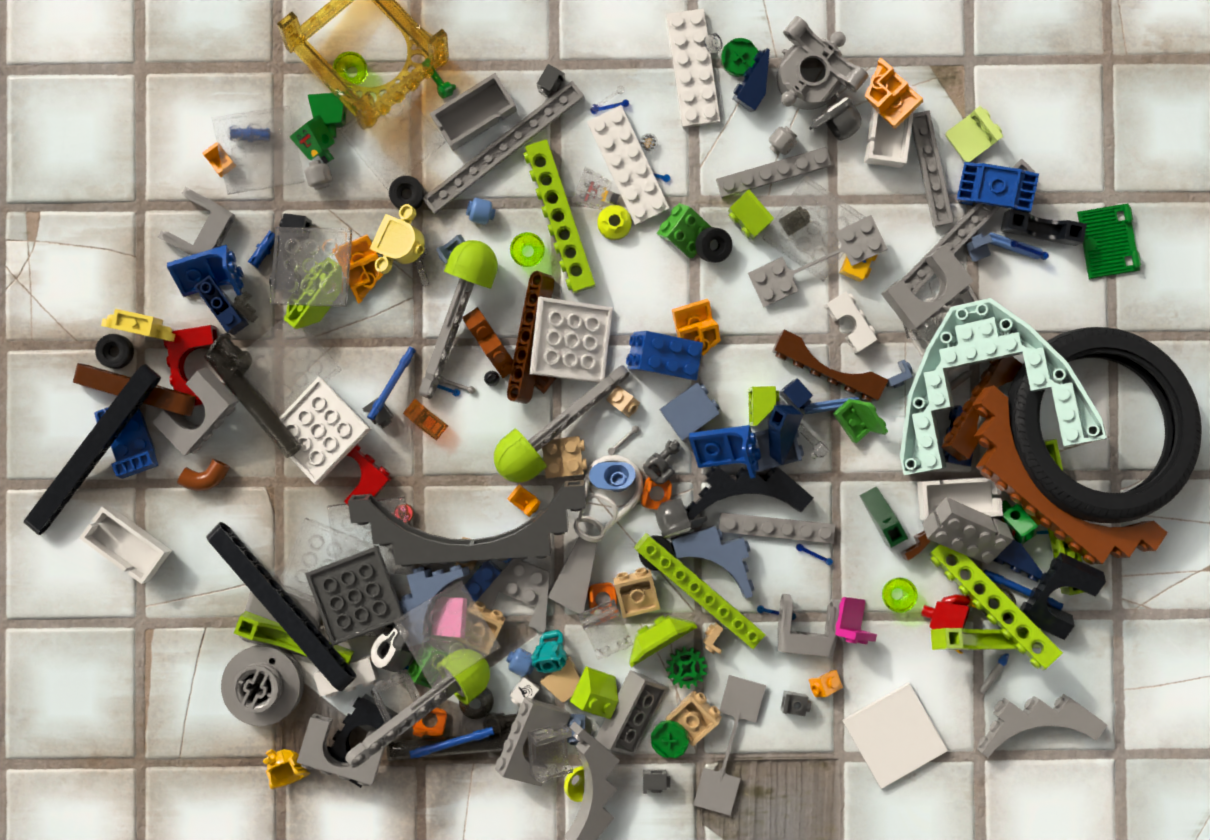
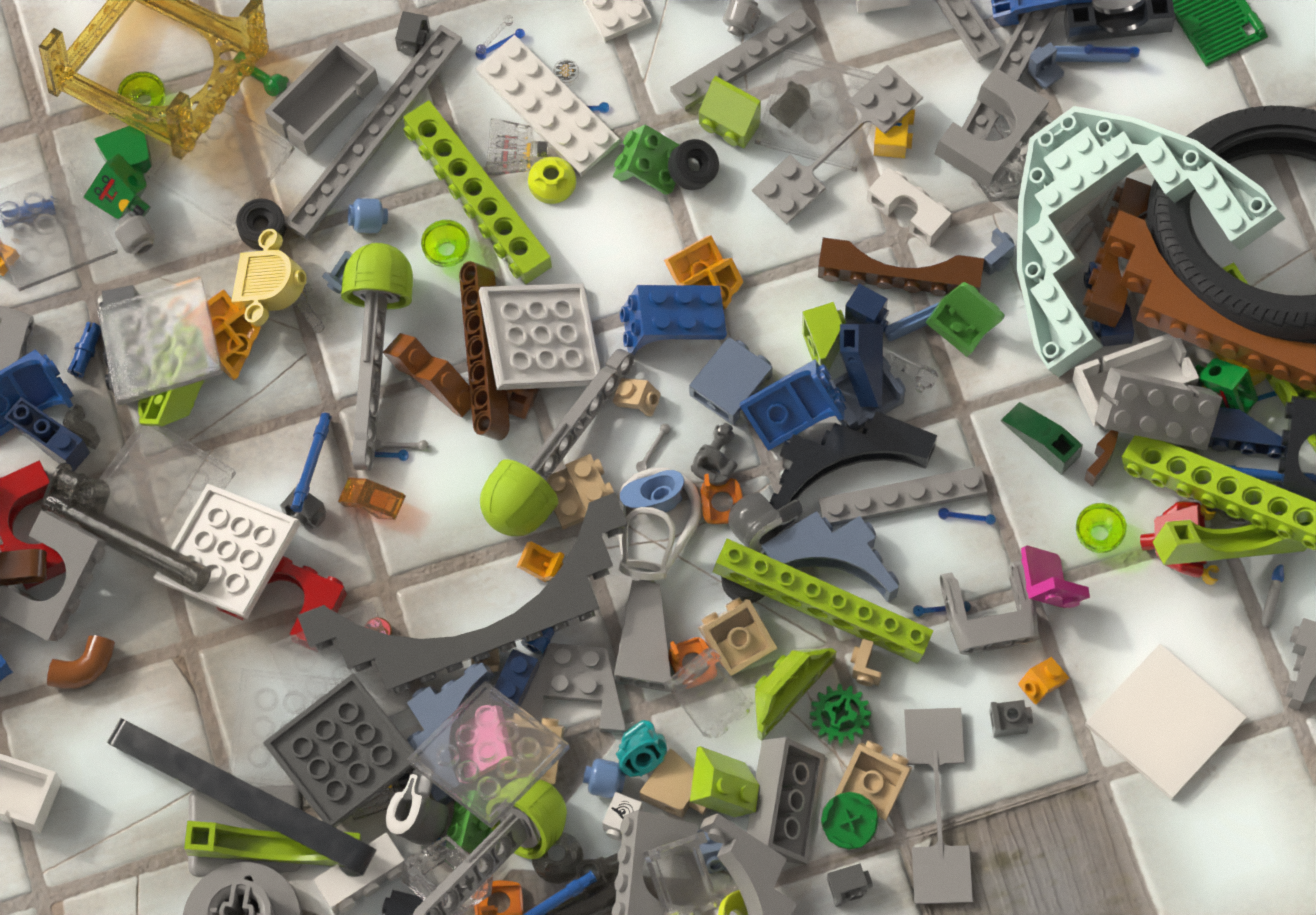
camera: 15 degrees left, 20 degrees down
black hinge [484,371,500,386] -> none

